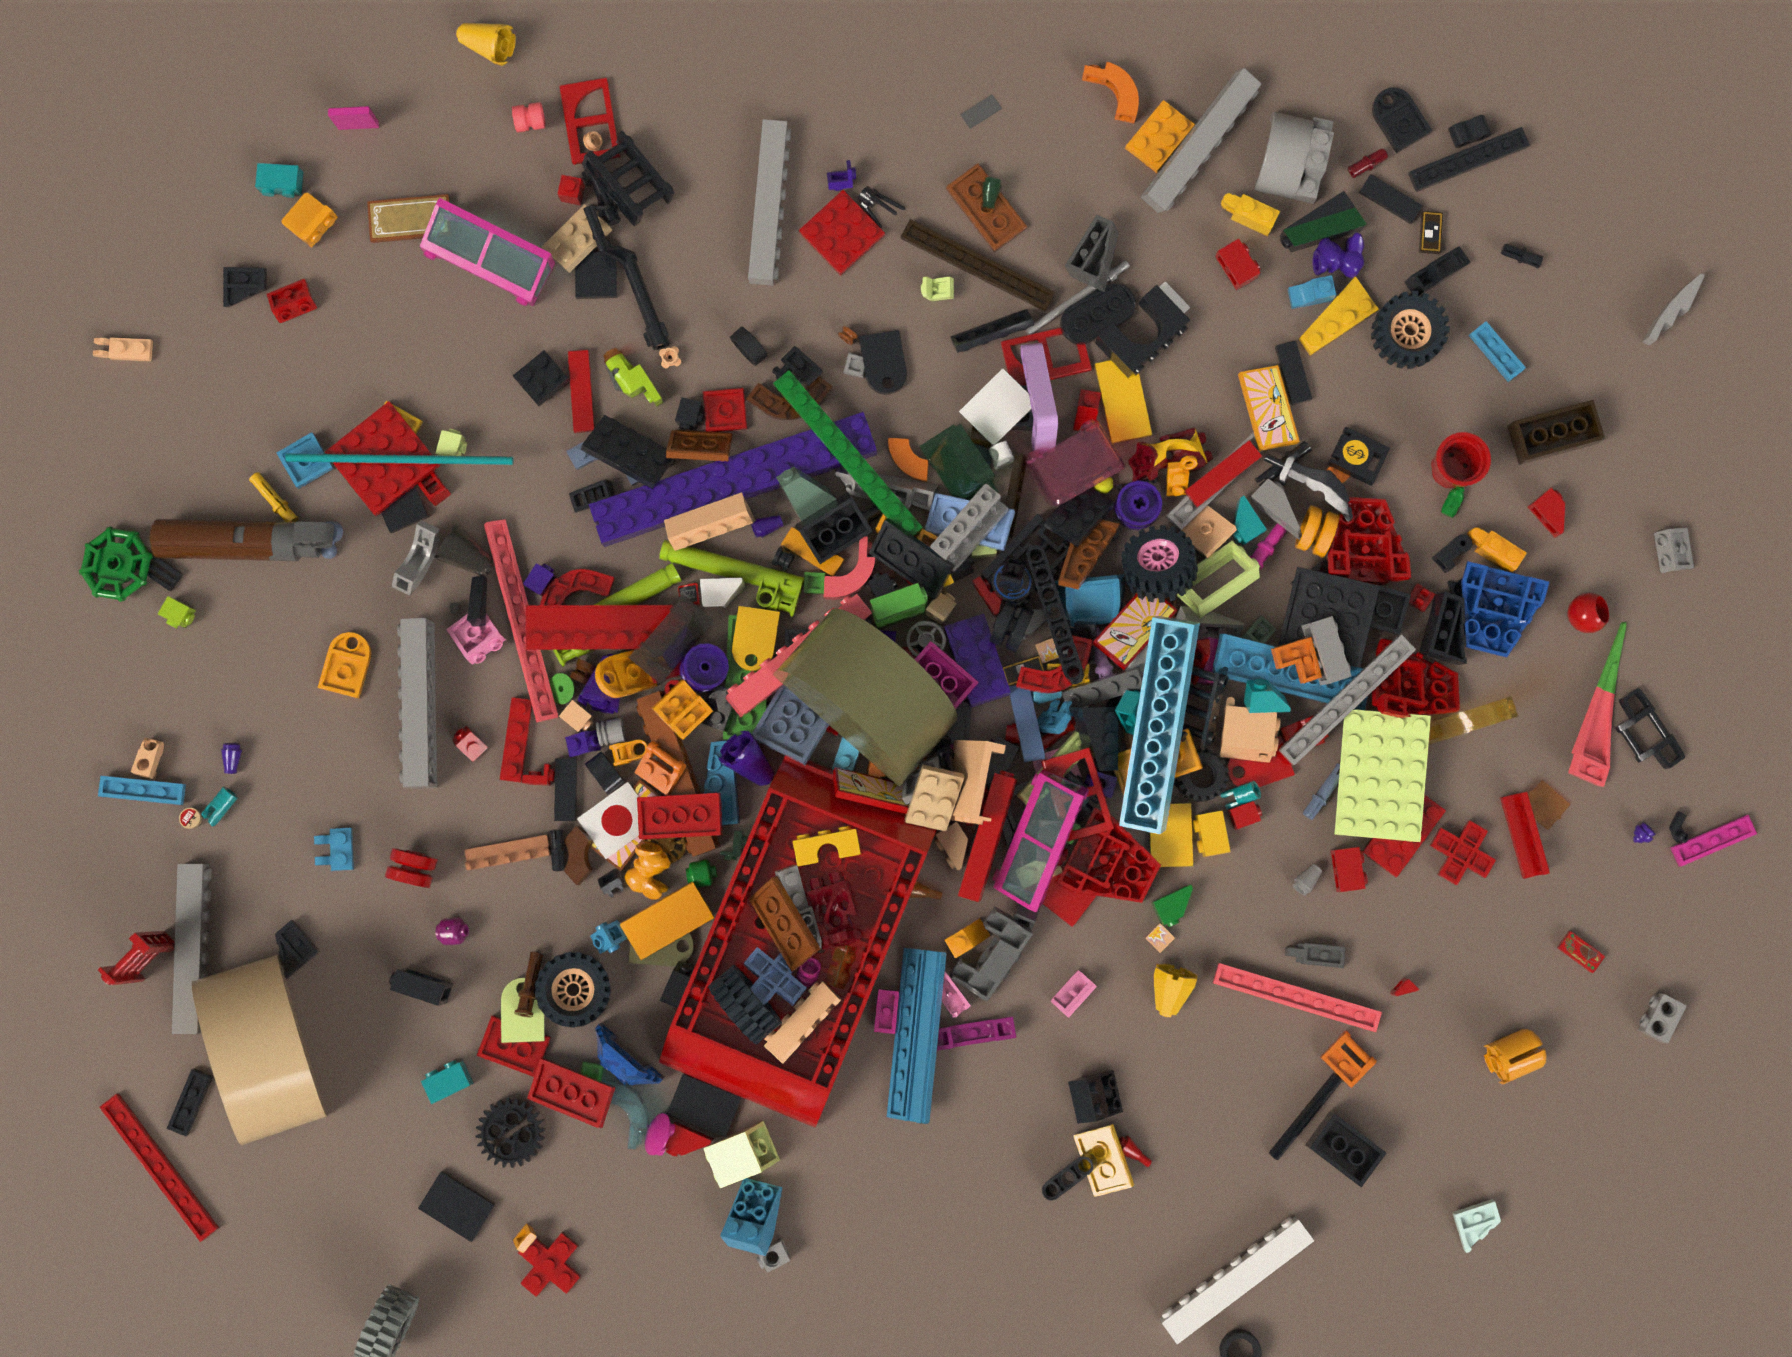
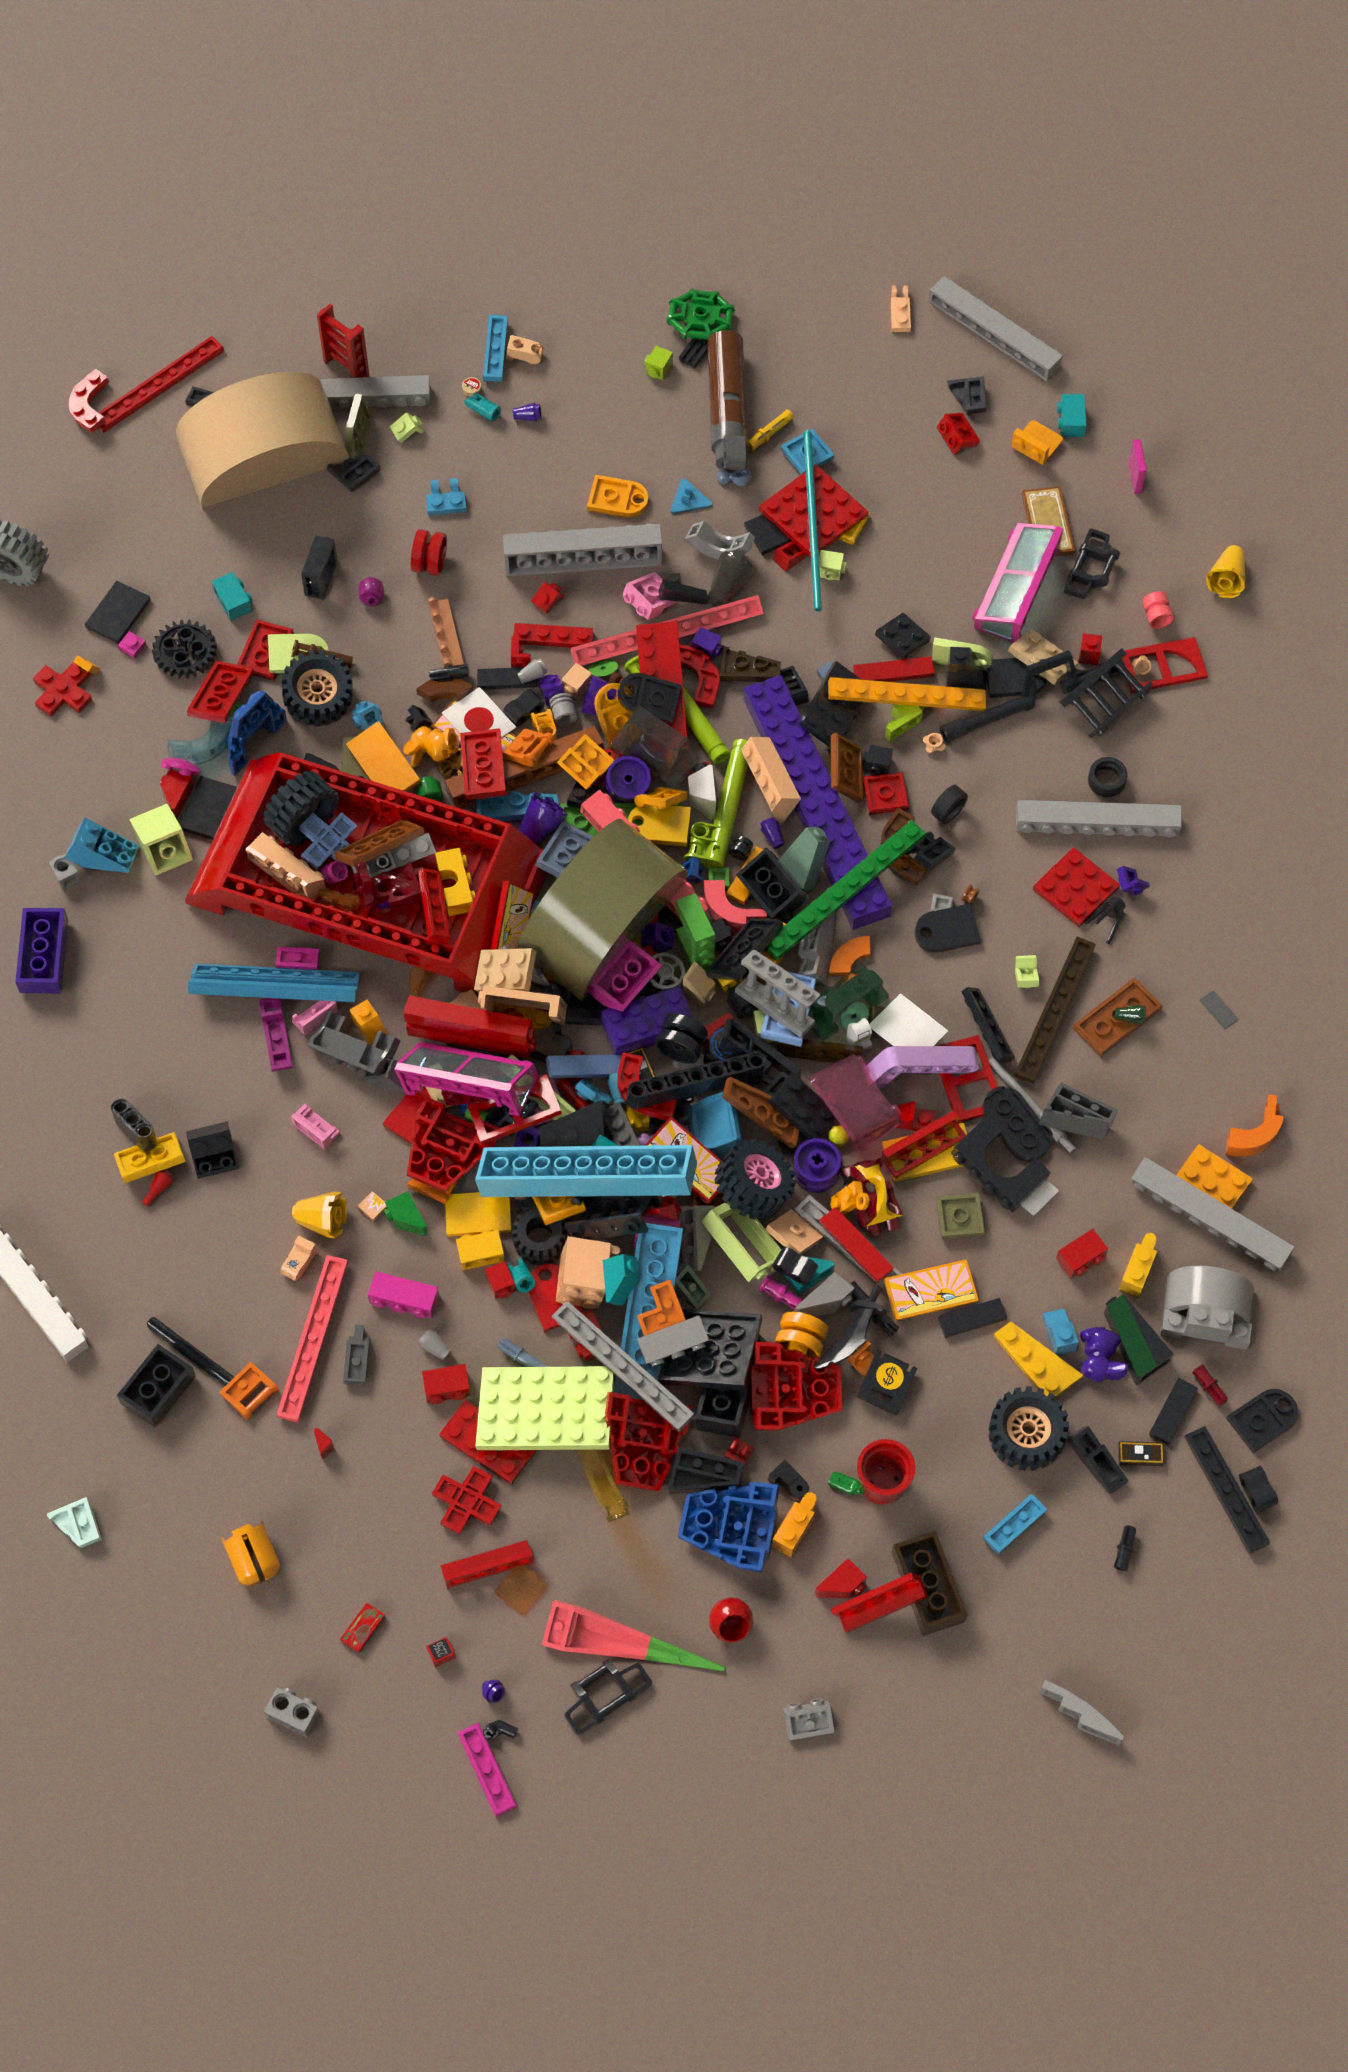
camera: 85 degrees right, 20 degrees down
none -> dark purple brick [15,908,68,994]
none -> plate [69,369,109,433]
none -> dark pink plate [118,631,146,658]
none -> light nougat leg [280,1236,317,1282]
none -> olive tile [345,394,372,457]
none -> dark pink brick [368,1271,439,1319]
none -> yellowish green bracket [390,412,424,443]
none -> red tile [418,868,451,943]
none -> slope [426,1637,456,1667]
none -> light grey cone [517,658,548,684]
none -> black tile [618,673,681,724]
none -> light orange plate [634,787,687,809]
none -> dark azure piece [670,478,712,514]
none -> blue tile [682,857,705,883]
none -> dark brown wing [720,645,781,682]
none -> black axle [772,1247,818,1286]
none -> light orange plate [828,677,986,711]
none -> red fence [831,1573,928,1633]
none -> red fence [881,1111,966,1179]
none -> light grey brick [928,276,1063,381]
none -> yellowish green tile [932,637,993,669]
none -> olive plate [936,1193,985,1239]
none -> black slope [946,647,986,691]
none -> black bar [1064,528,1120,599]
none -> black tyre [1088,757,1128,797]

